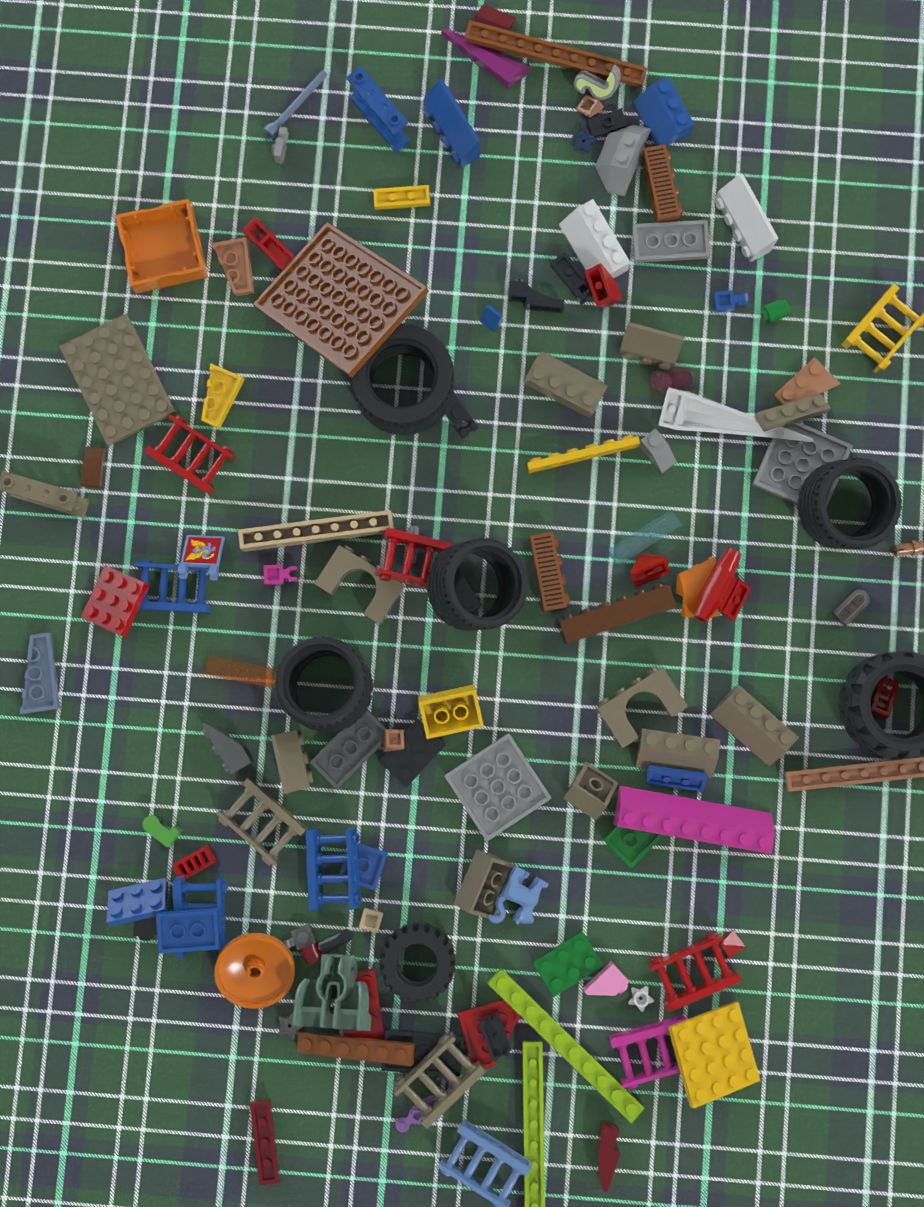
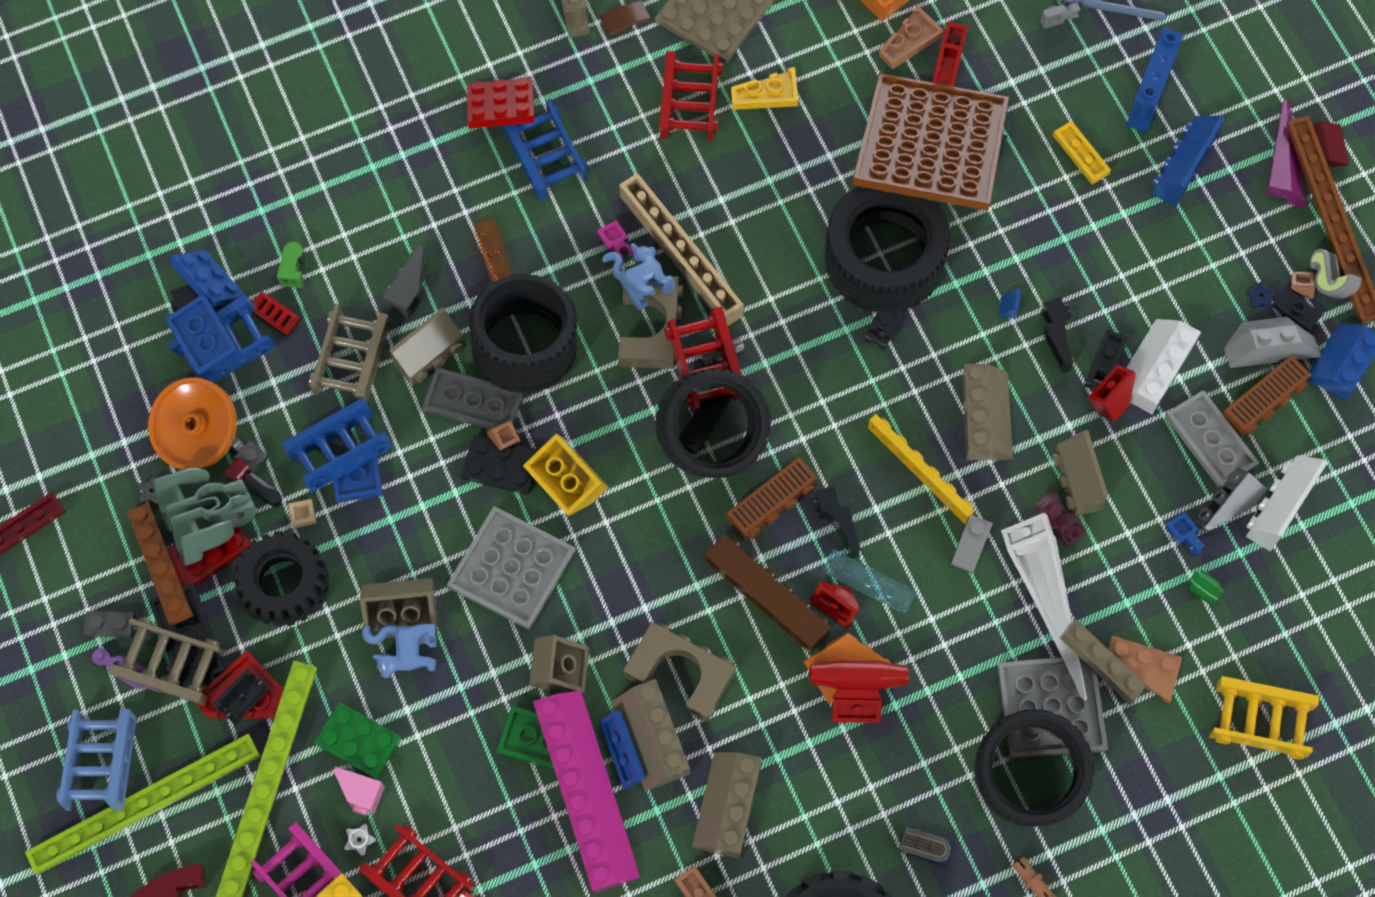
camera: 60 degrees right, 15 degrees down
sand blue wing [20,633,60,714] -> none
flag [177,535,225,580] -> none
none -> dark grey plate [83,611,136,638]
none -> medium blue animal [602,243,675,310]
none -> black slope [812,486,861,559]
none -> dark grey slope [1194,467,1267,530]

